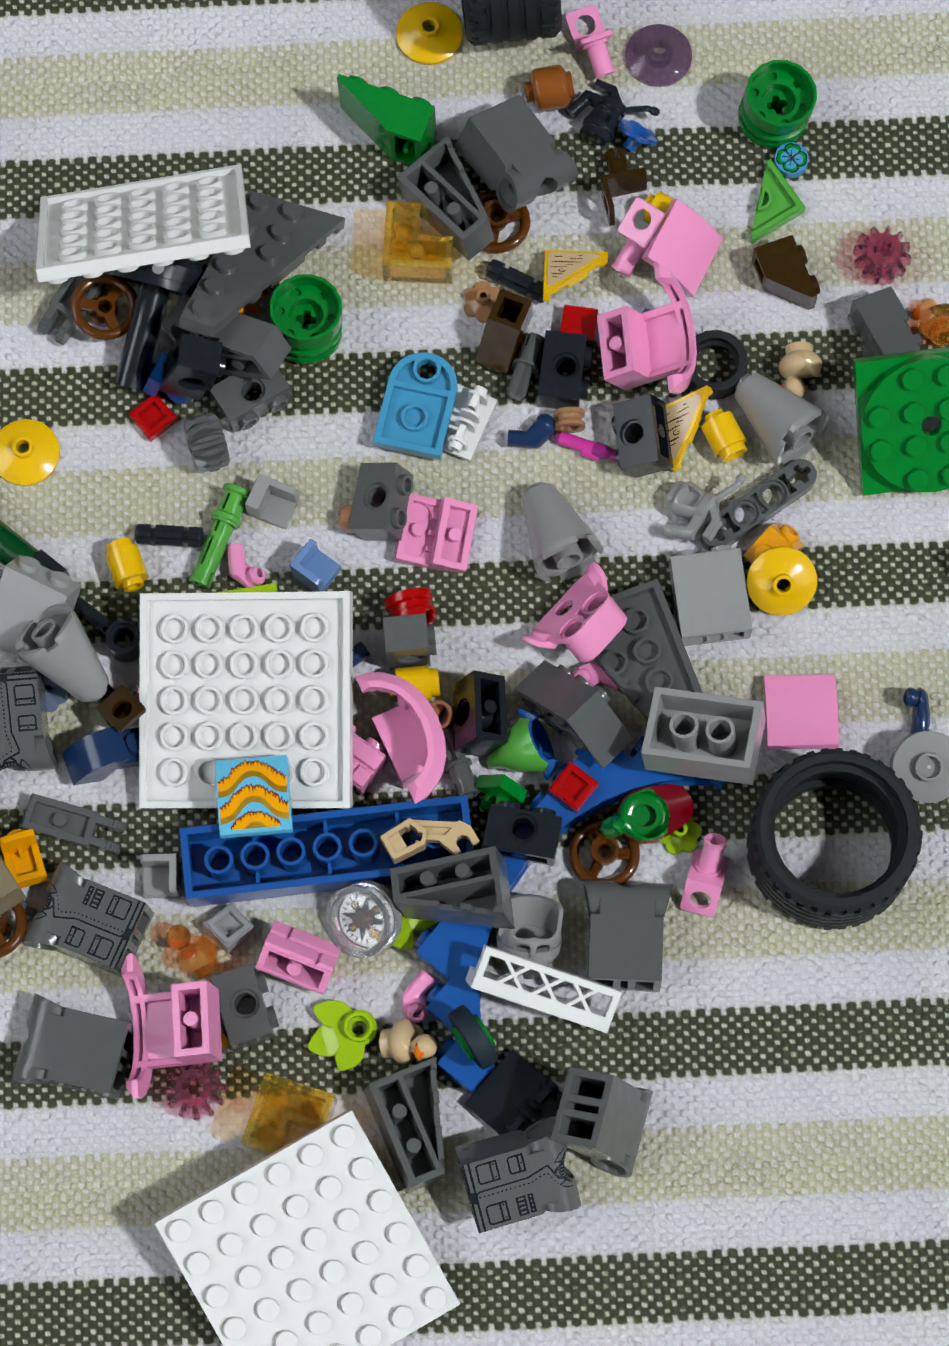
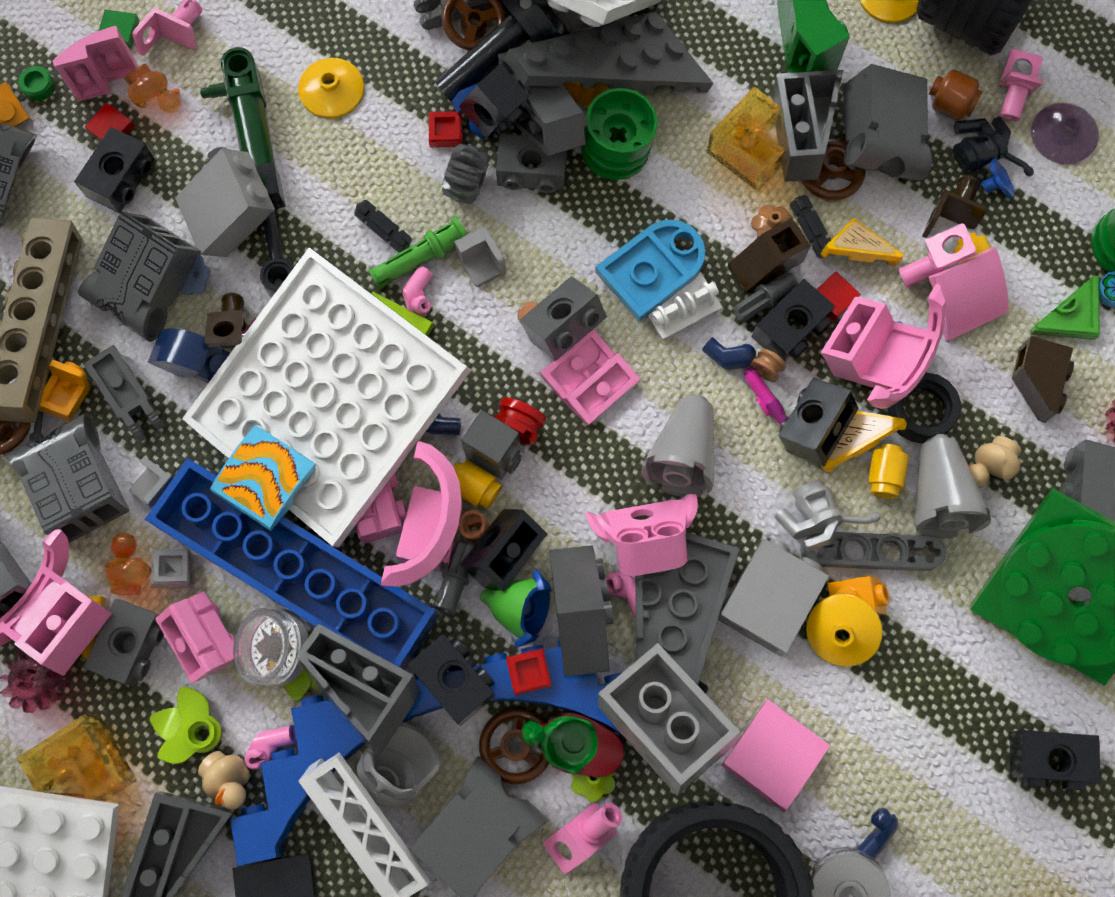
camera: 35 degrees right, 0 degrees up
light grey cone [14,604,109,702] -> none
yellow brick [105,537,149,592] -> none
medium blue panel [289,539,342,592] -> none
tan piece [380,818,480,864] -> none
black wheel [448,1005,498,1070] -> none
green tile [475,774,528,814] -> none

